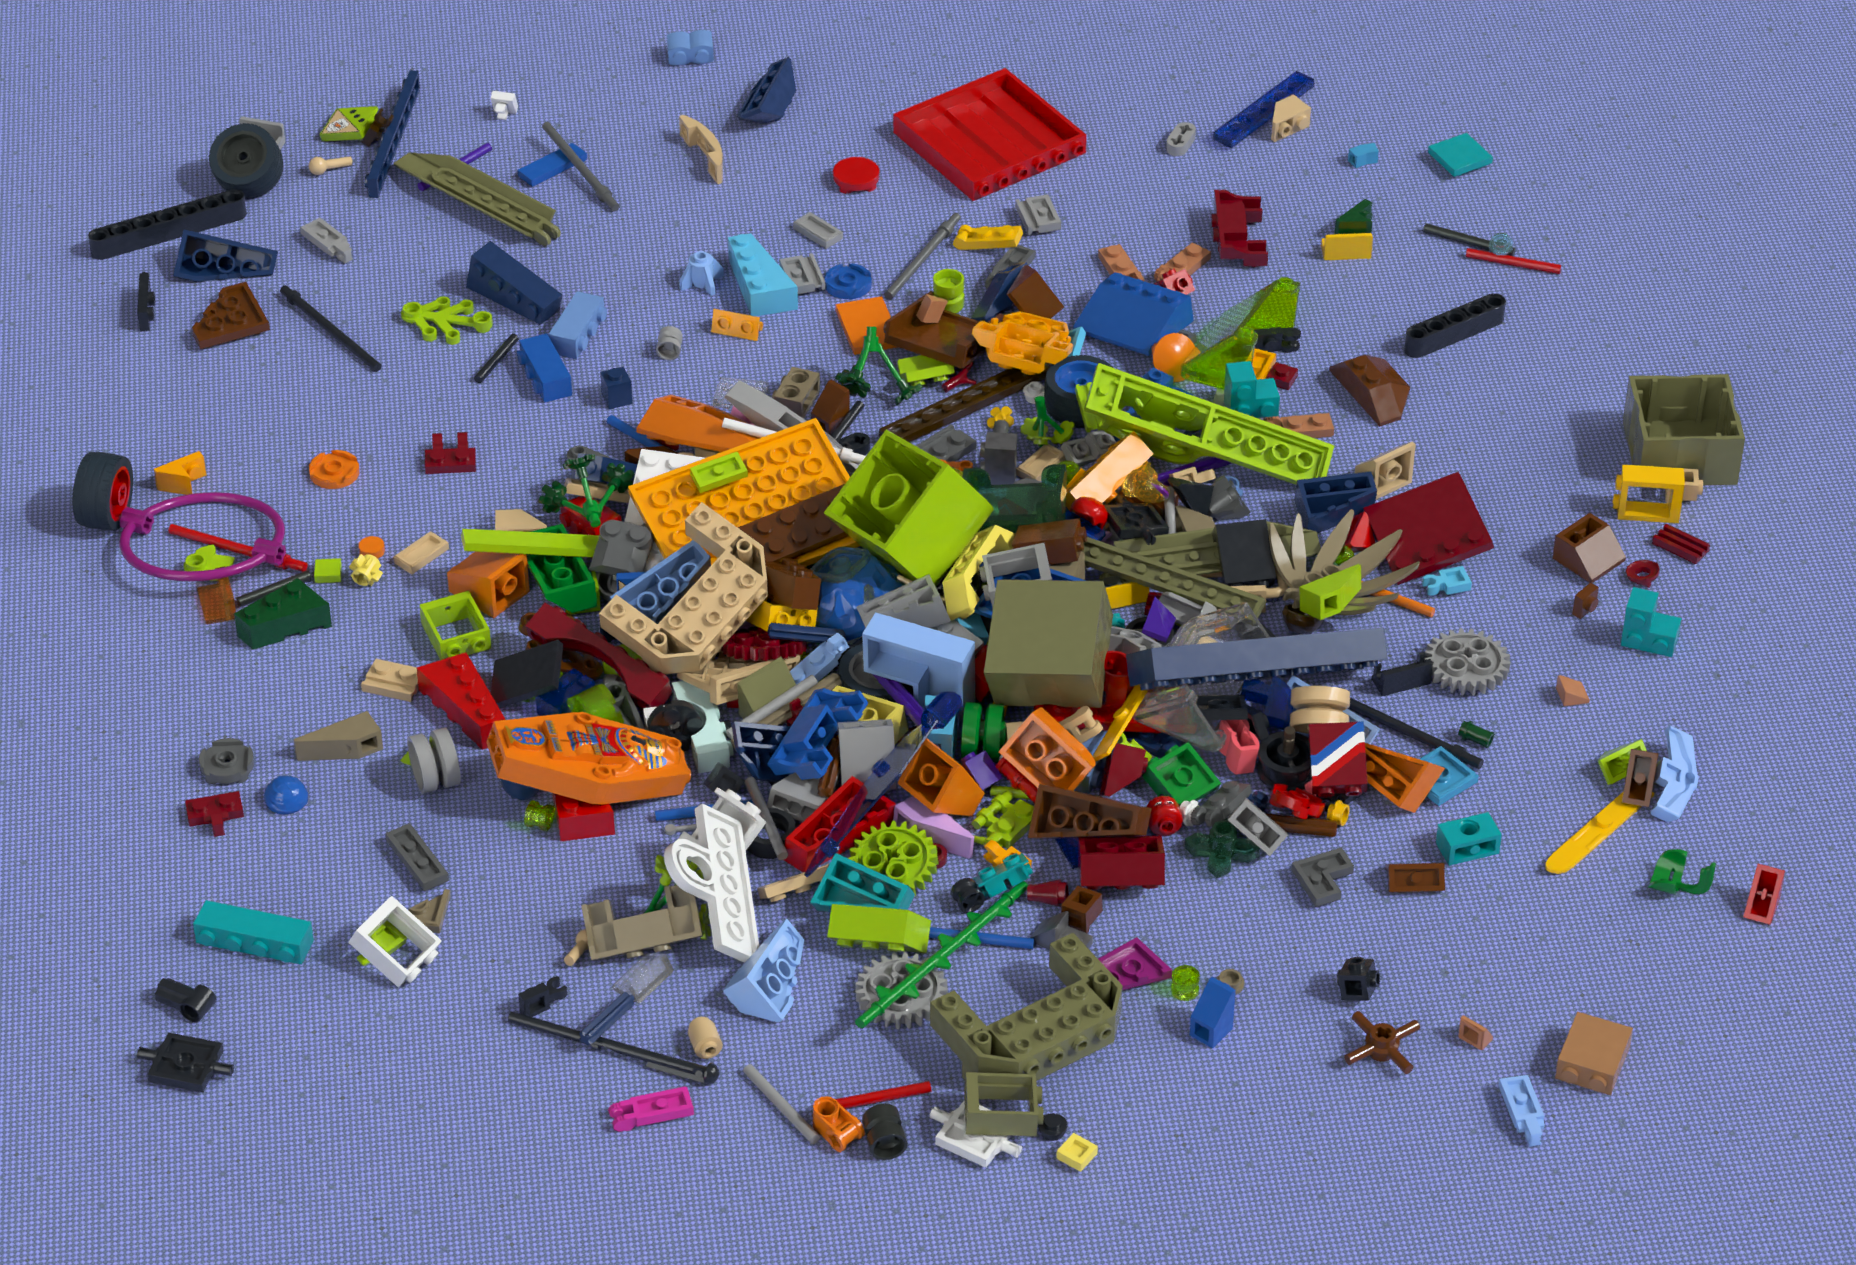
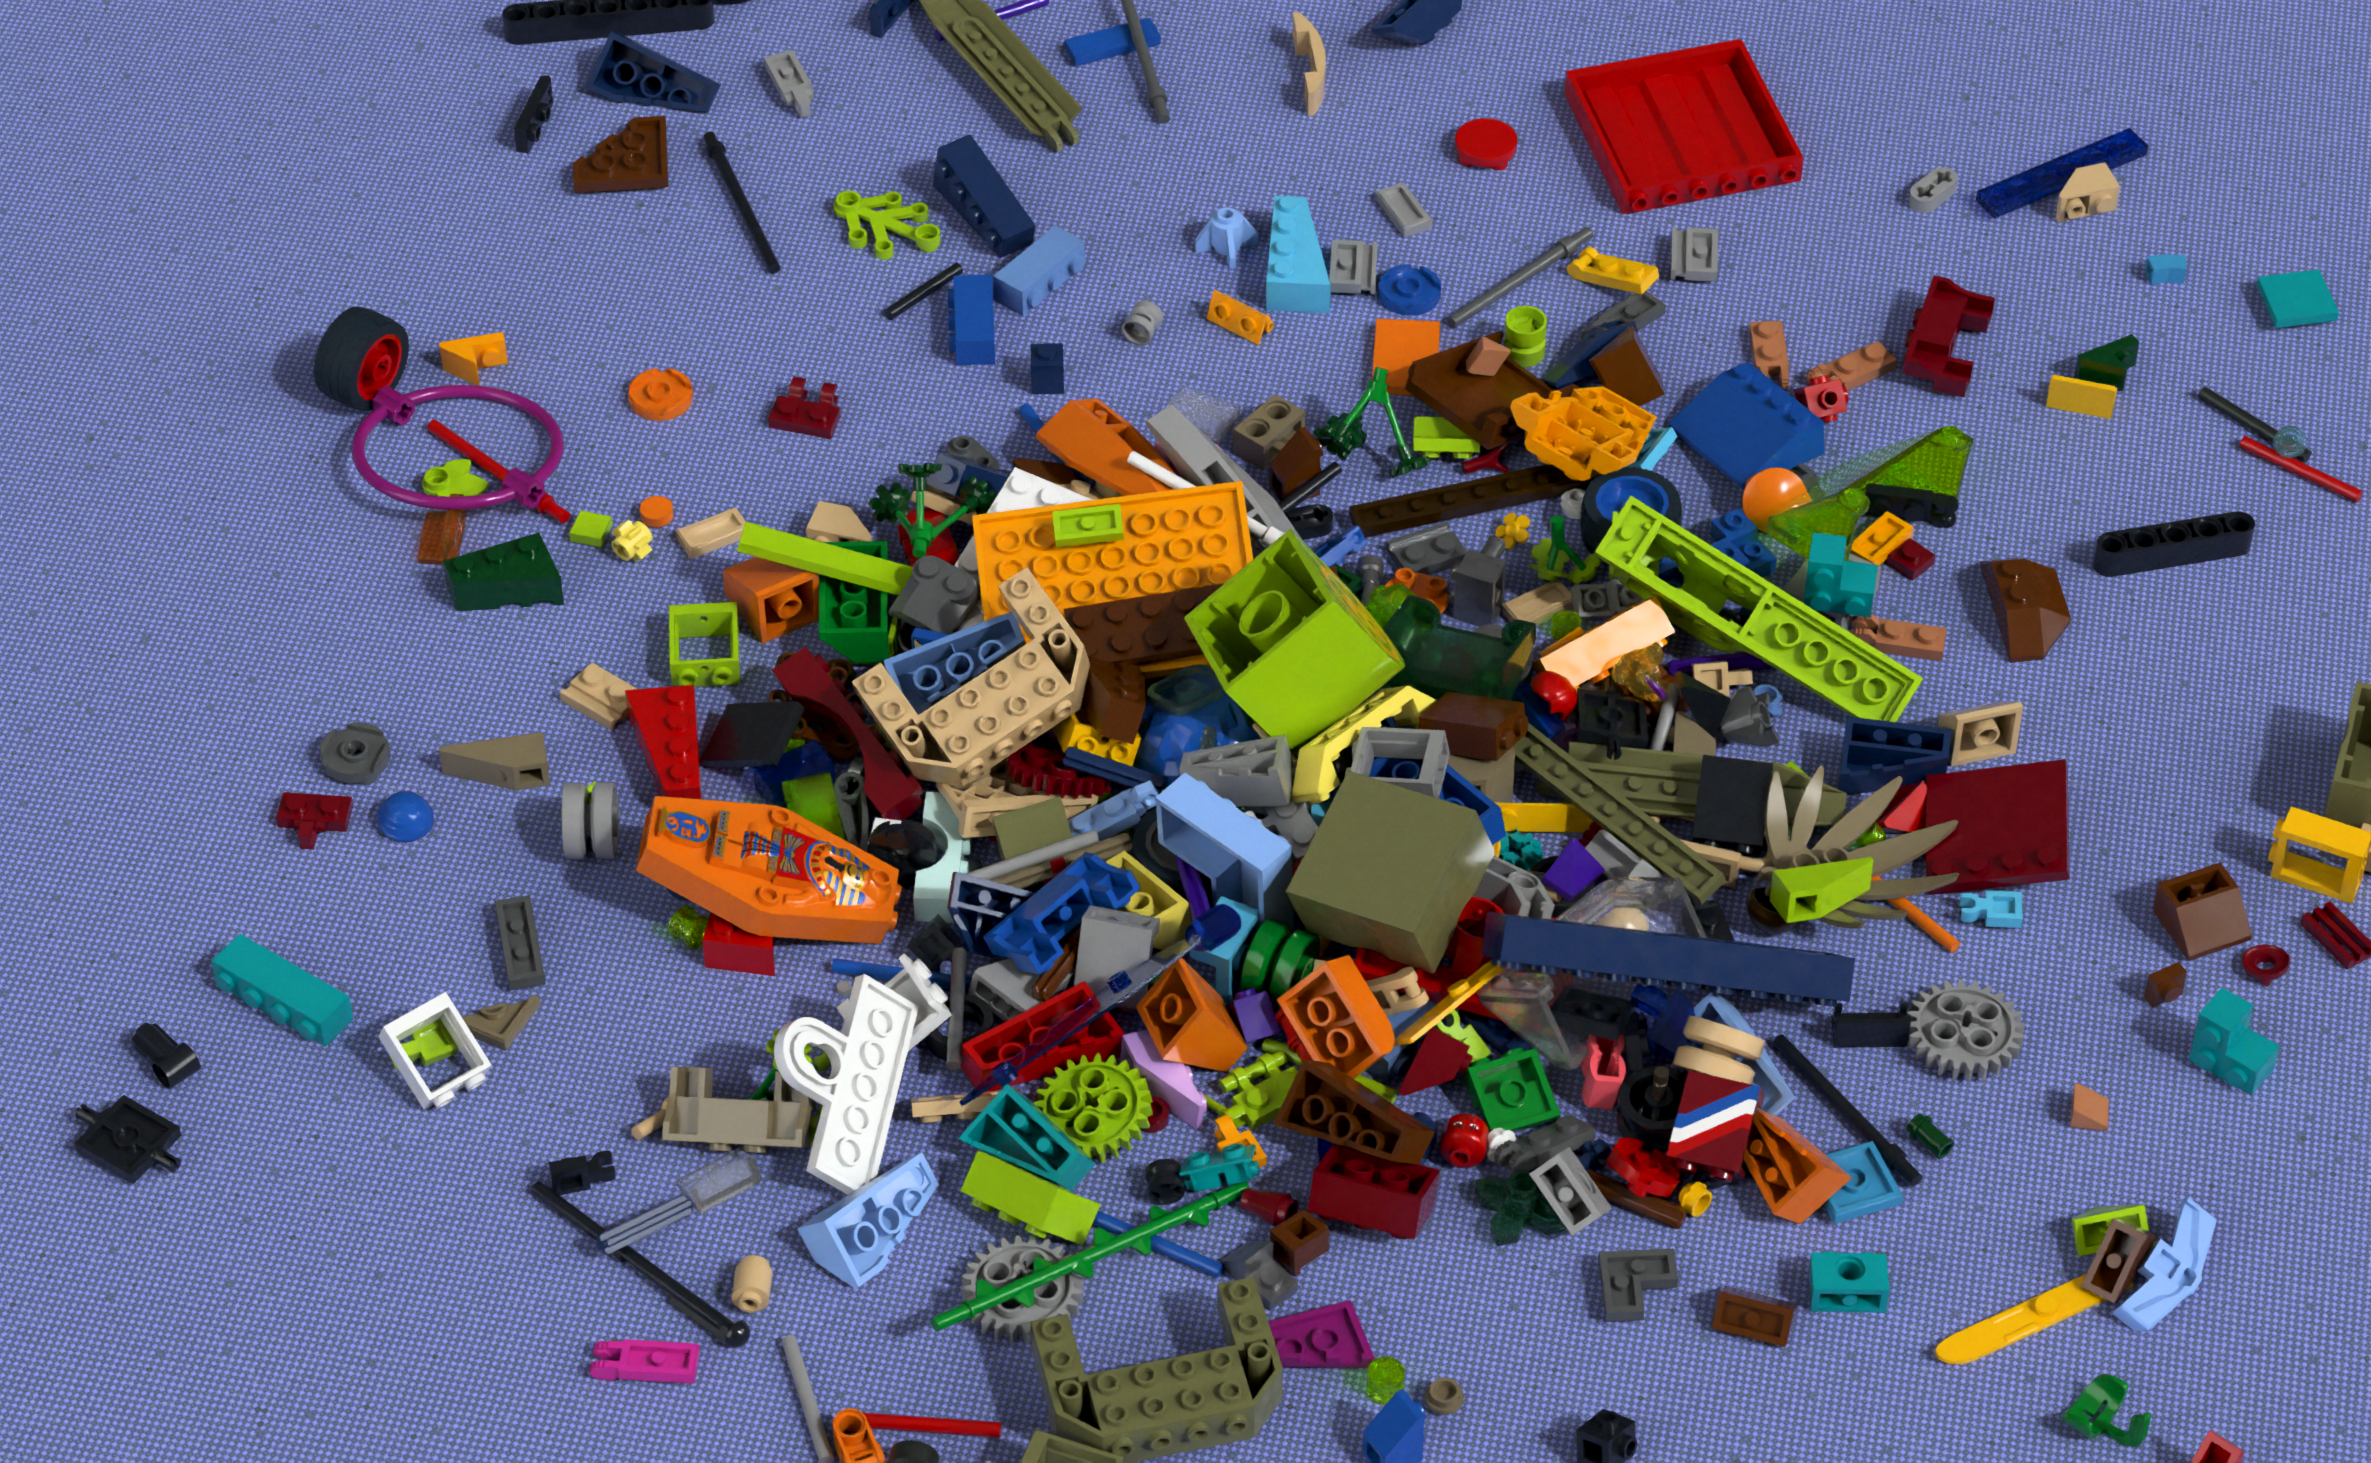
camera: 20 degrees right, 5 degrees up
pearl dark grey bar [236,570,311,607] -> none

